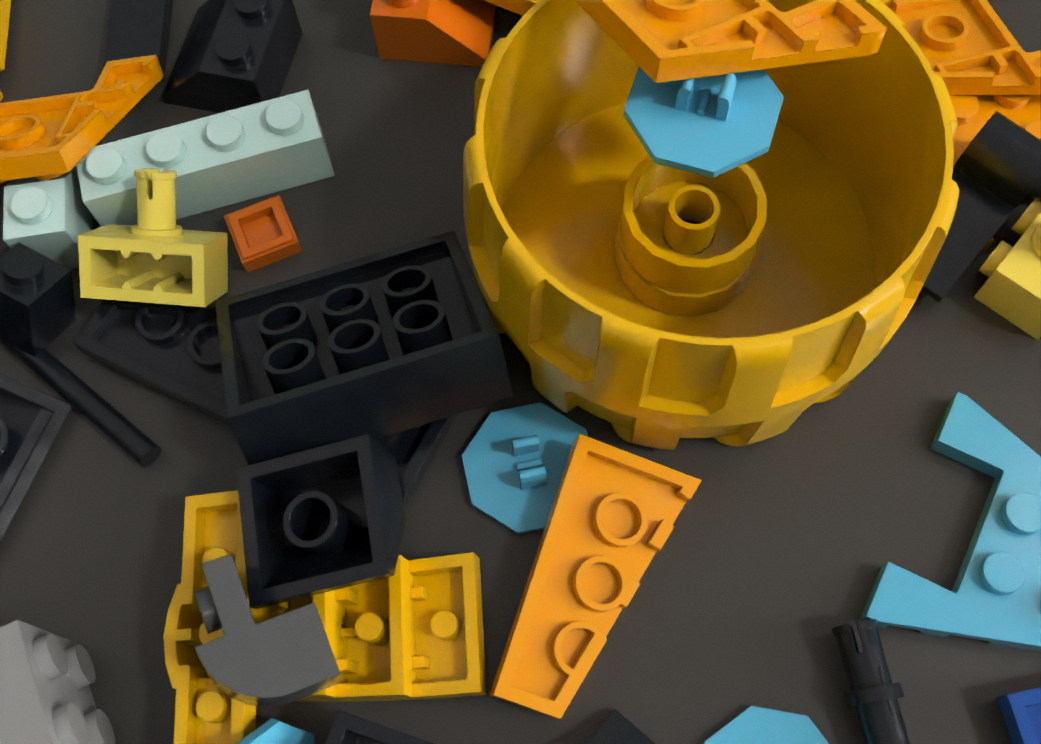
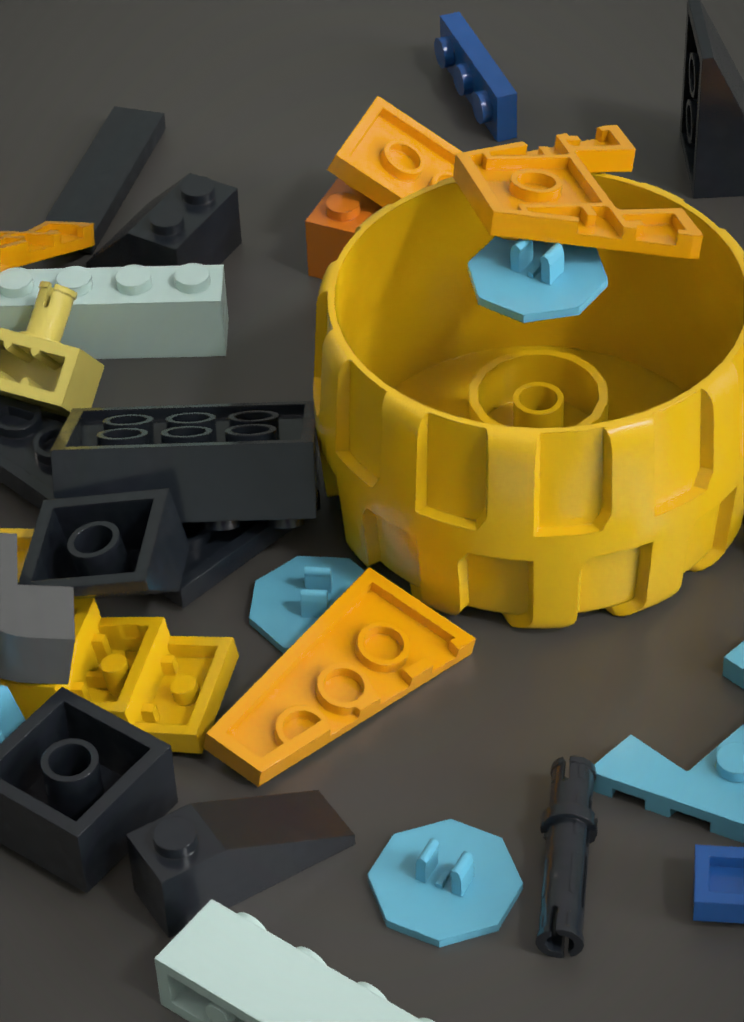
camera: 15 degrees right, 25 degrees down
orange tile [224,195,303,273] -> none

